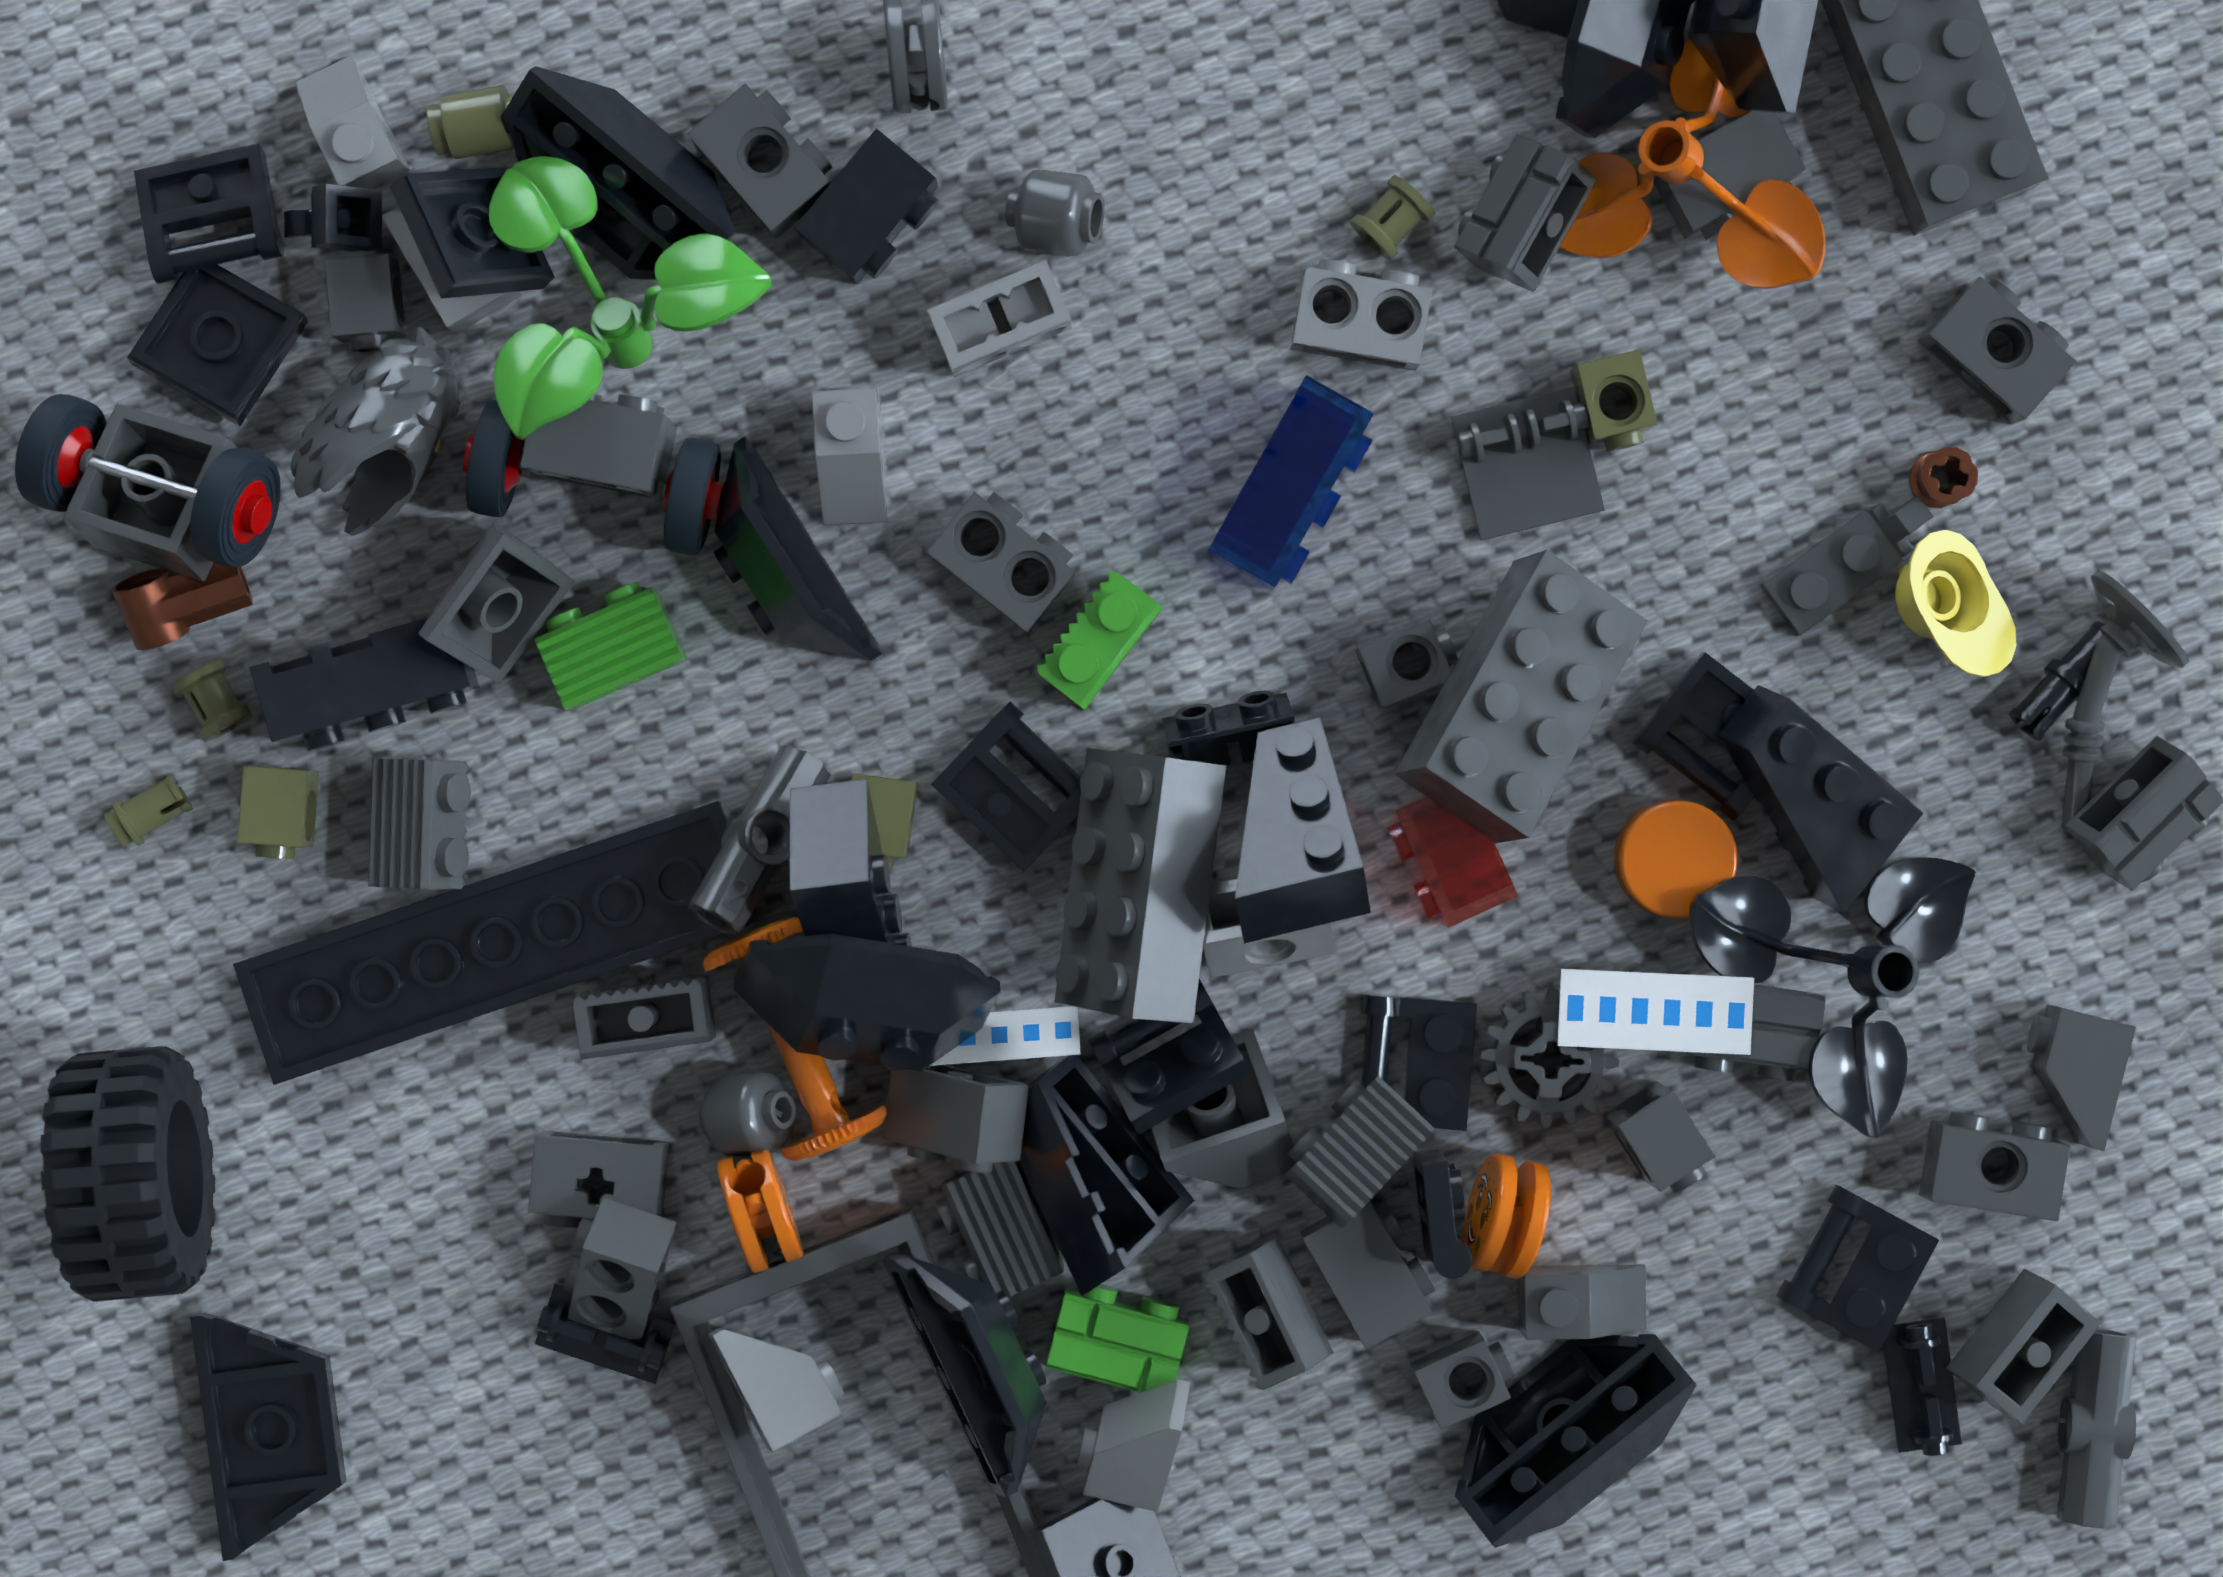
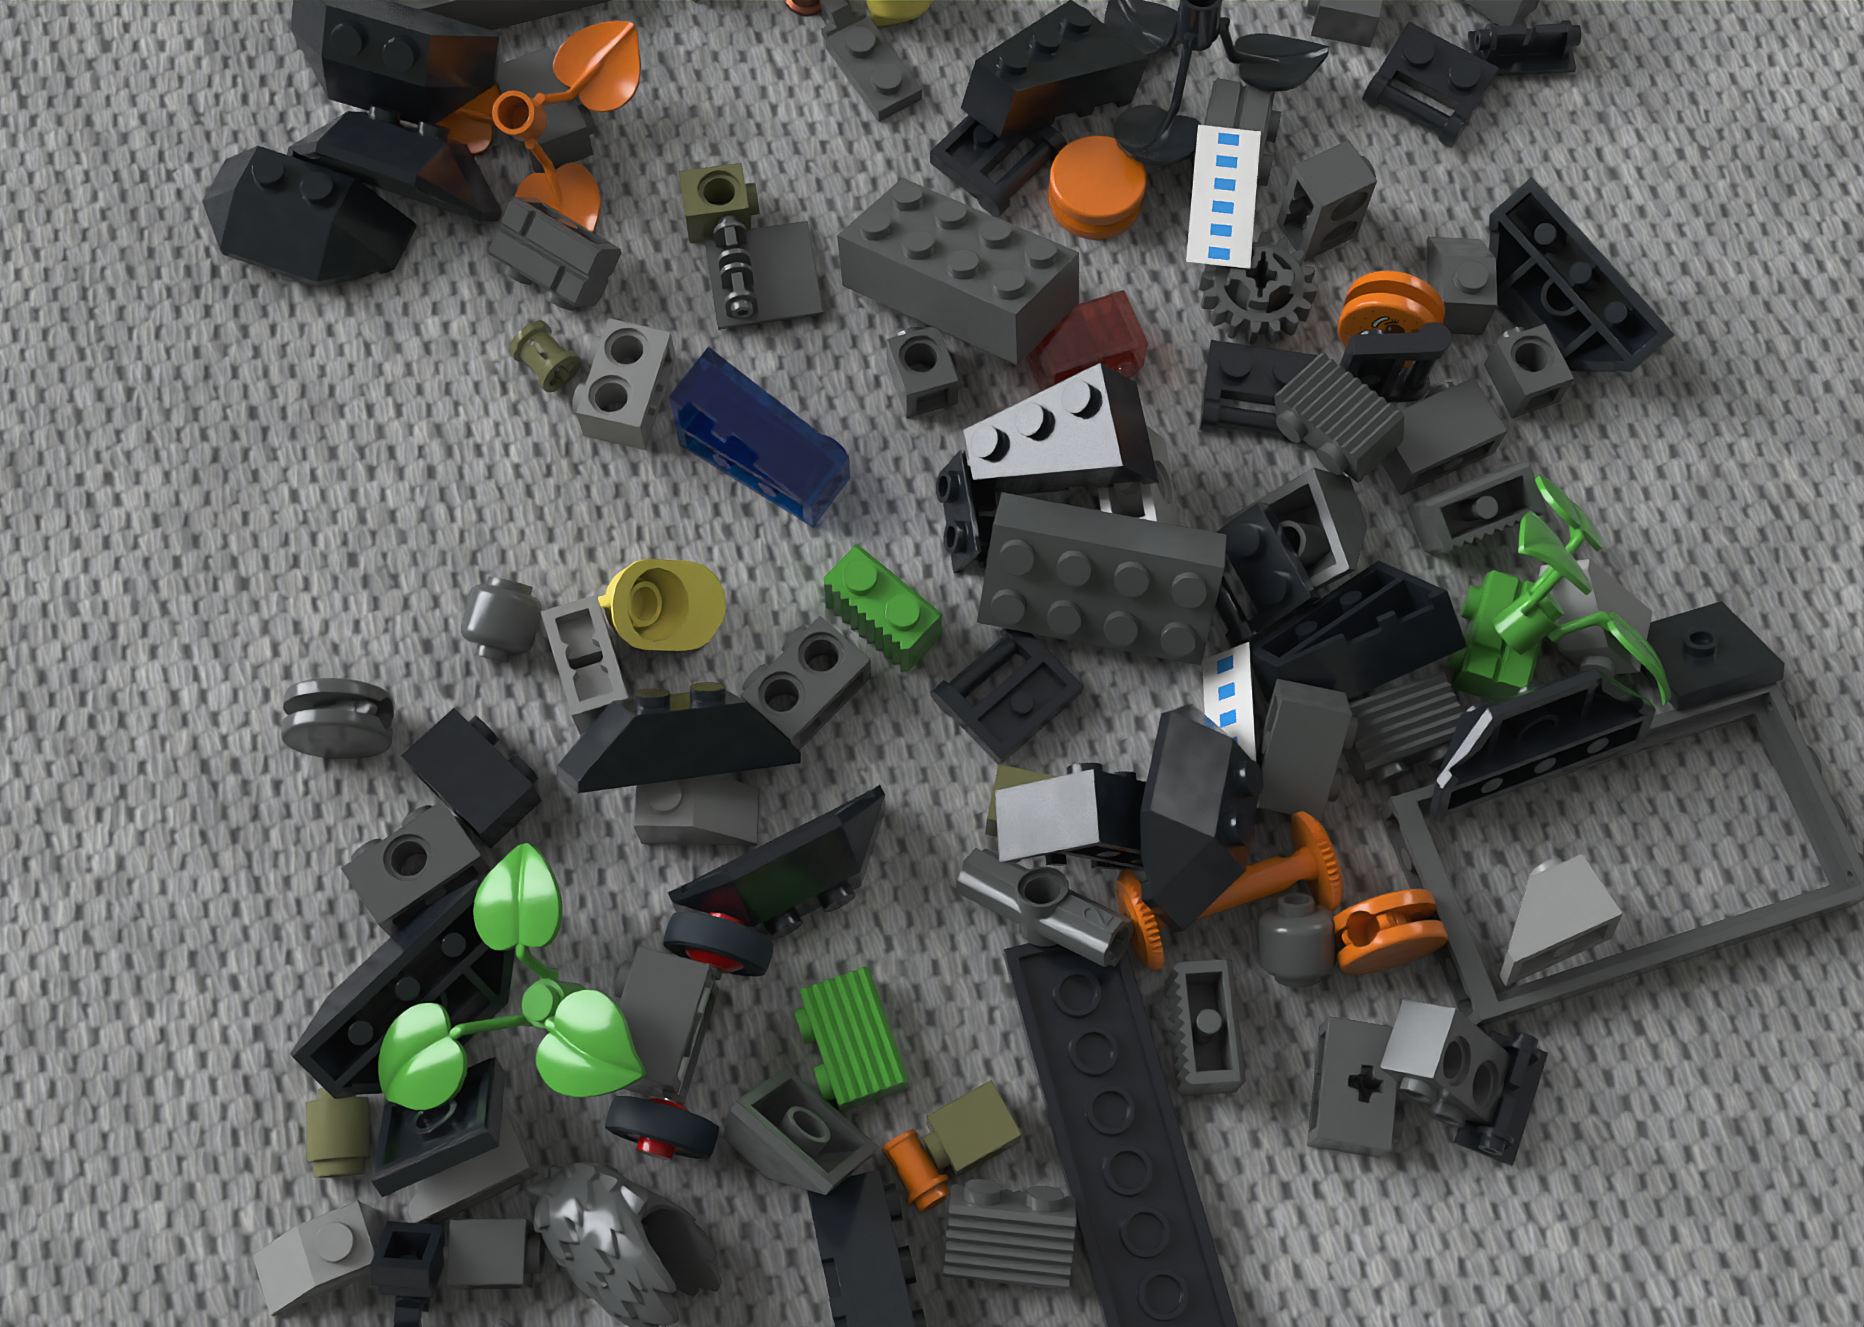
camera: 90 degrees left, 20 degrees down
none -> black wedge [557,682,801,793]
none -> light yellow piece [597,559,726,651]
none -> orange pin [881,1129,951,1214]
none -> olive brick [922,1080,1022,1178]
none -> bright green plant [1491,474,1671,705]

